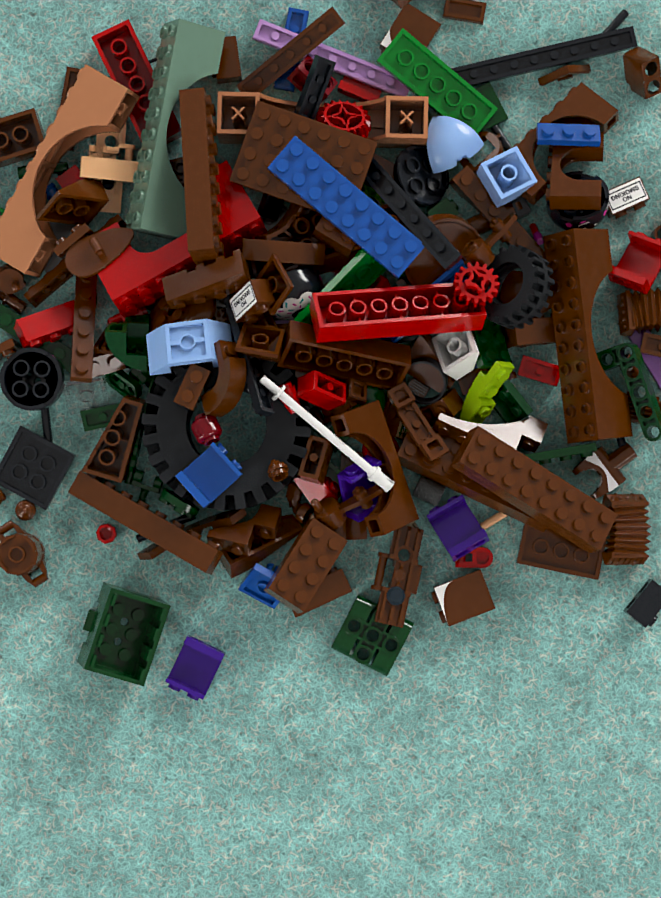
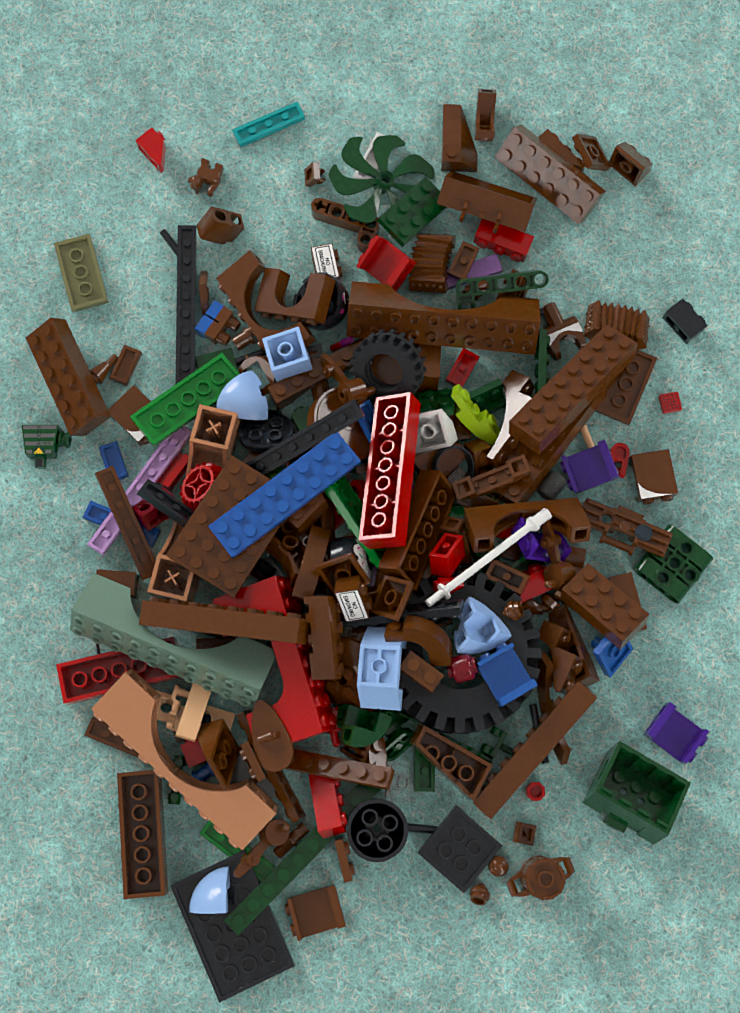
camera: 80 degrees left, 10 degrees down
dark green tile [158,488,200,519] -> none
red gear [453,262,500,308] -> none
blue plate [536,123,601,147] -> none
none -> blue tile [99,441,129,480]
none -> reddish brown hips [195,300,241,346]
none -> reddish brown bush [231,327,256,351]
none -> light blue brick [454,597,512,654]
none -> reddish brown tile [513,821,536,846]
none -> tile [658,392,682,414]

